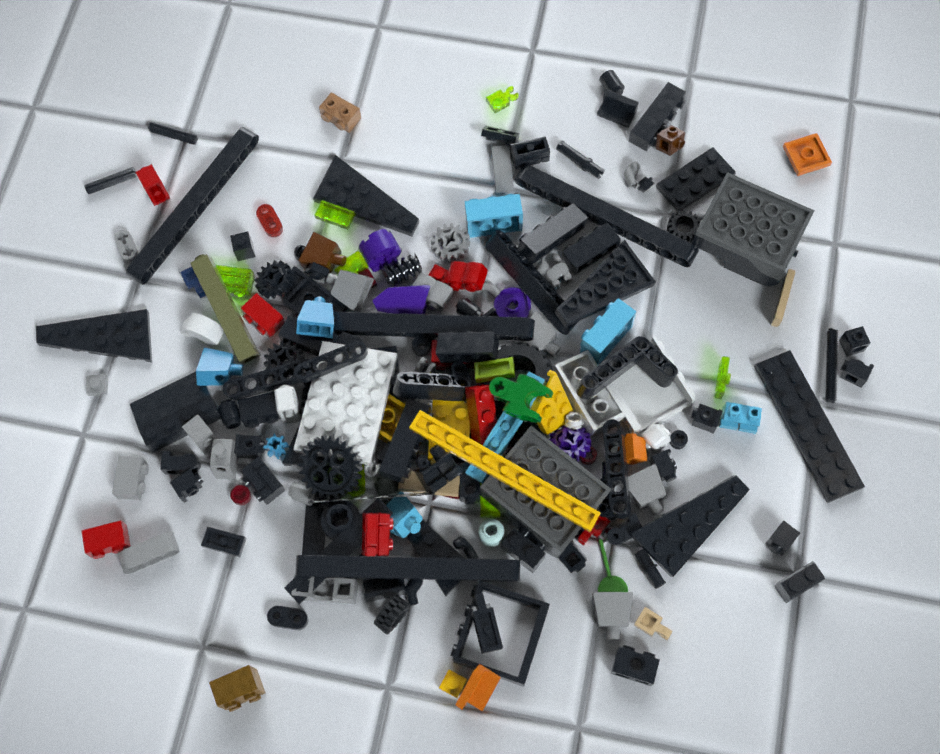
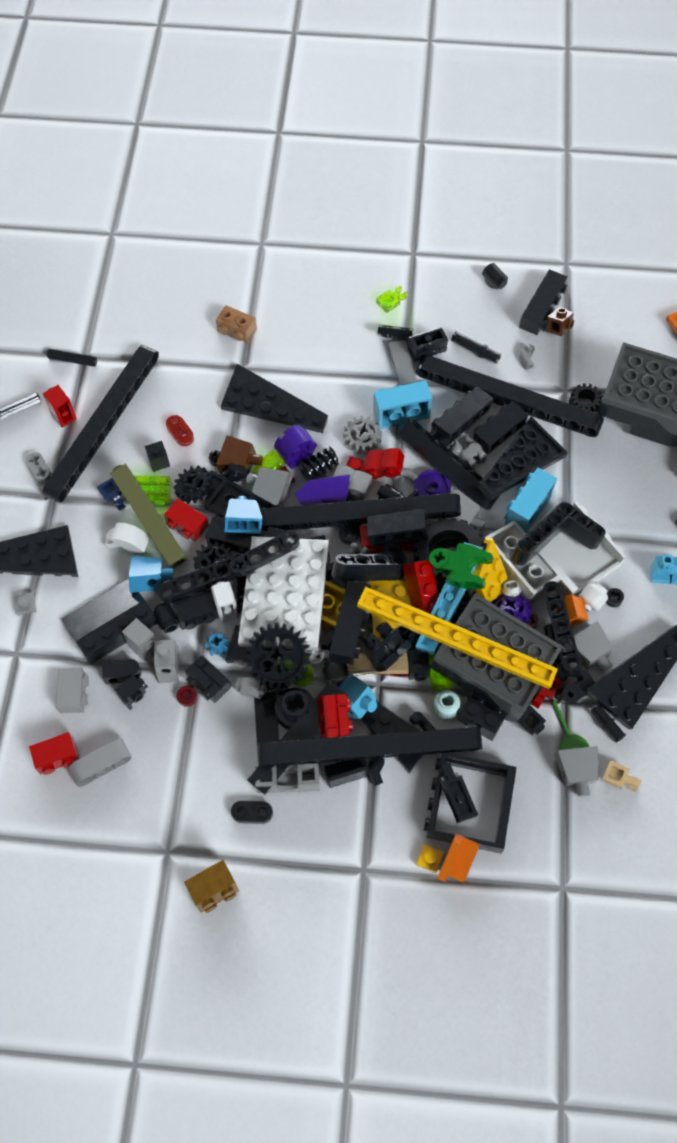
camera: 10 degrees left, 5 degrees down
black plate [201,527,247,557] -> none
black brick [234,434,266,459] -> none
clear neon green plate [314,200,355,230] -> none
black tyre [374,595,410,635] -> none
lime tile [474,357,515,383] -> none
black panel [597,89,639,128] -> none
black brick [611,645,660,686] -> none
black plate [637,176,655,193] -> none
black brick [649,449,677,482] -> none
black plate [656,147,736,212] -> none
black brick [690,404,723,434] -> none
clear neon green plate [714,356,731,399] -> none

